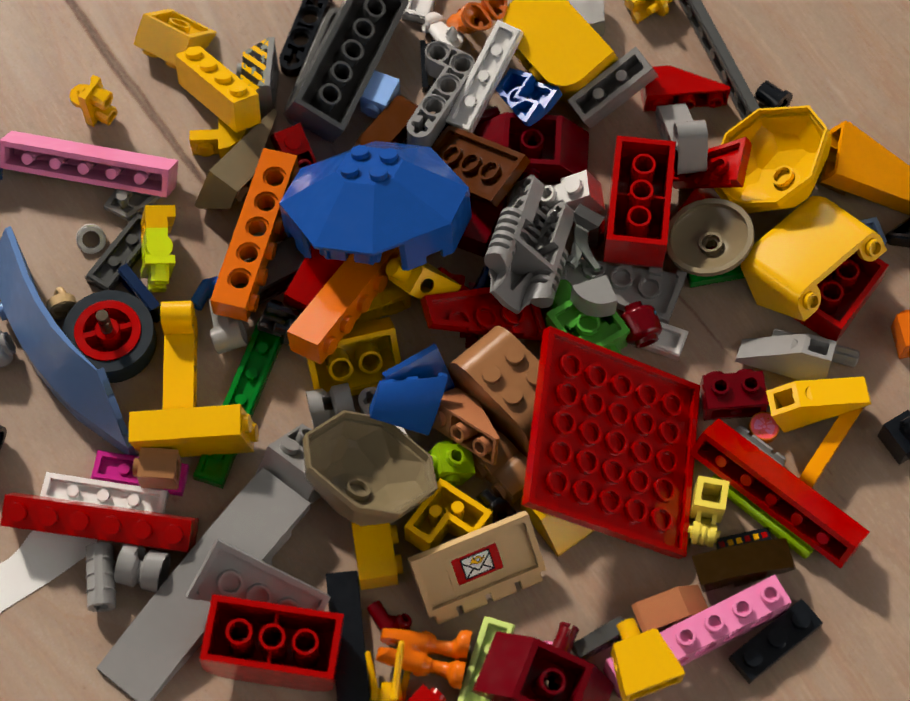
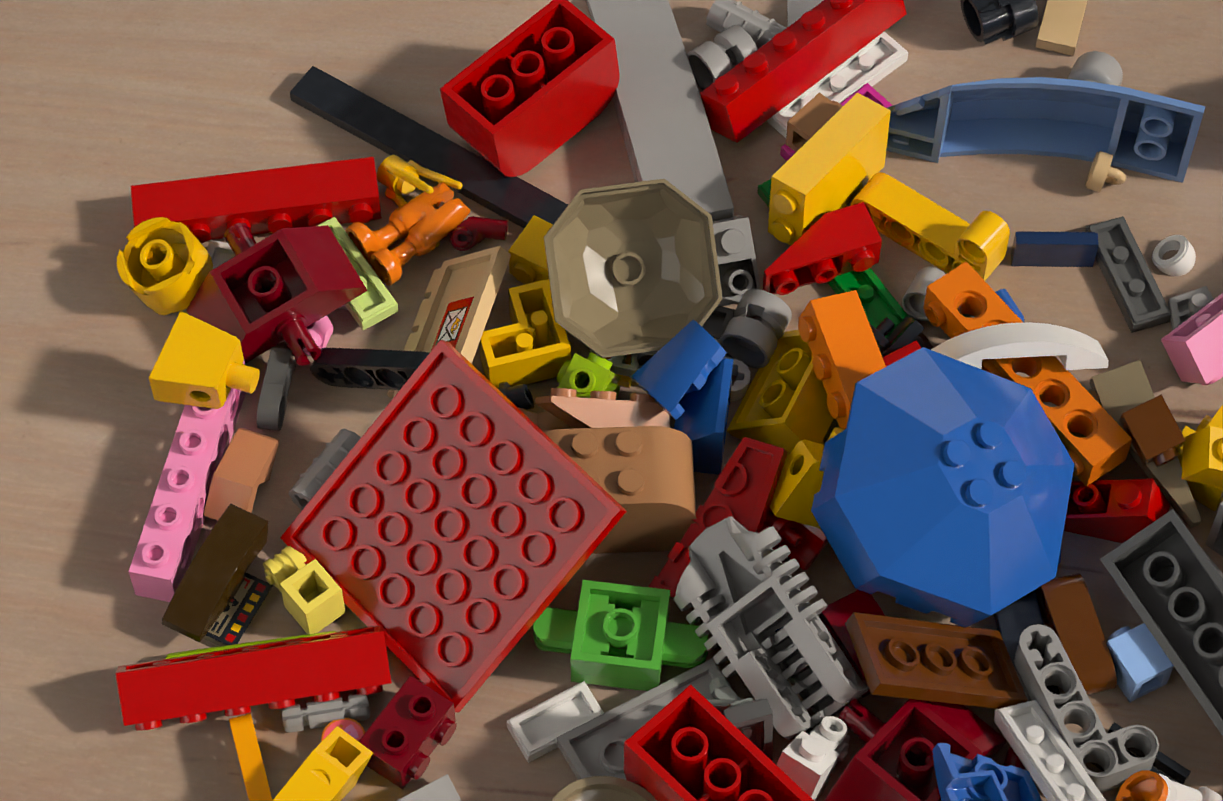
camera: 130 degrees right, 5 degrees down
wheel [62,290,157,383] -> none
neon yellow hips [140,205,176,292] -> none
light grey wing [185,538,331,611] -> none
light grey brick [570,275,618,317] -> none
dark red head [620,301,662,348] -> none
black plate [728,599,823,684] -> none
none -> light grey axle [289,428,361,510]
none -> black beam [310,347,429,390]
none -> red slope [762,202,882,295]
none -> white slope [931,322,1109,370]
none -> reddish brown brick [1120,394,1186,467]

